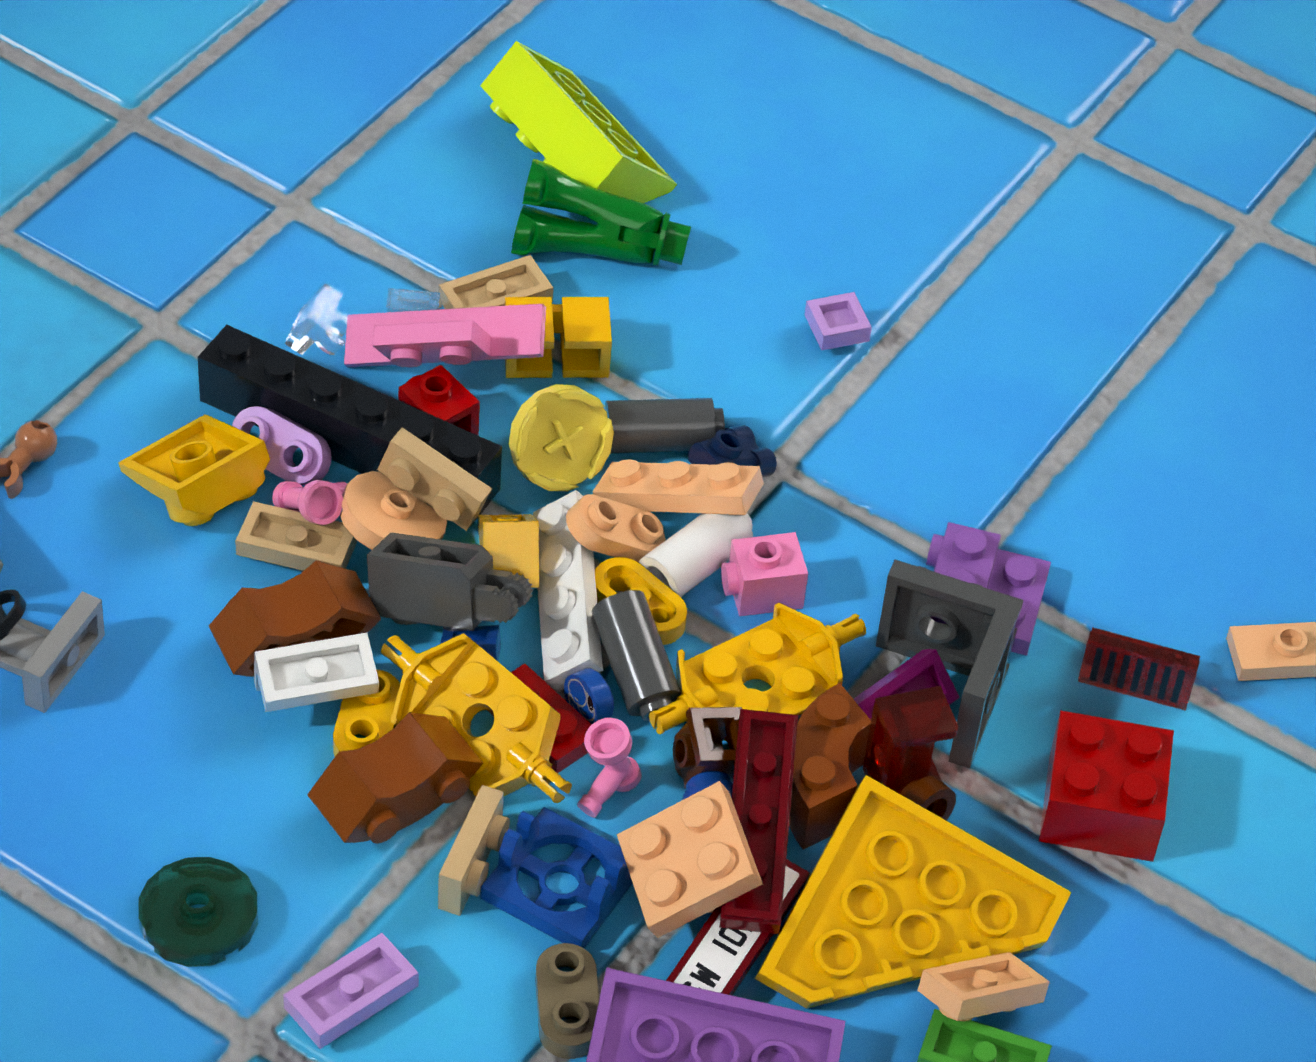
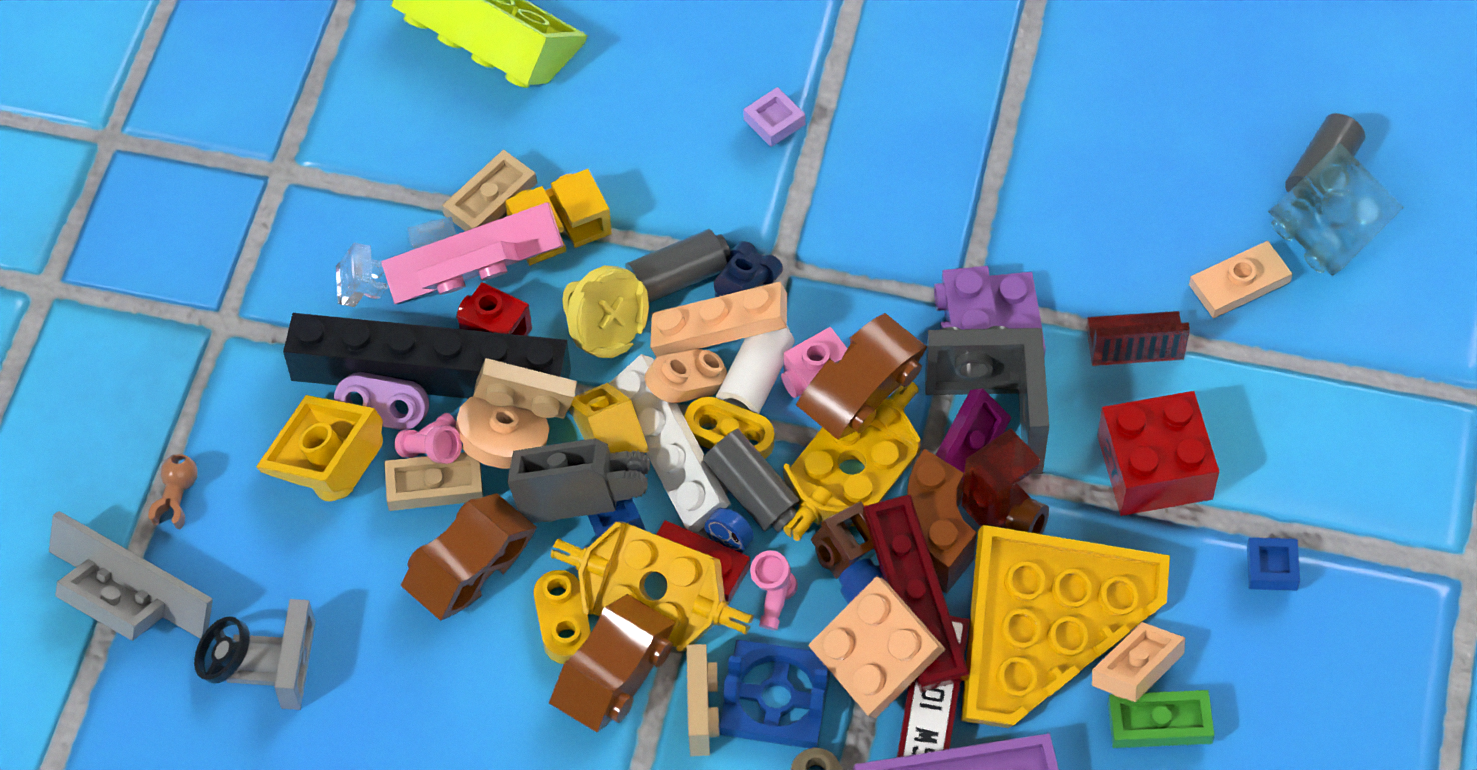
camera: 15 degrees left, 10 degrees up
white panel [254,632,379,712] -> none
green piece [511,159,691,265] -> none
none -> dark orange brick [796,313,927,440]
none -> blue plate [1247,537,1300,591]

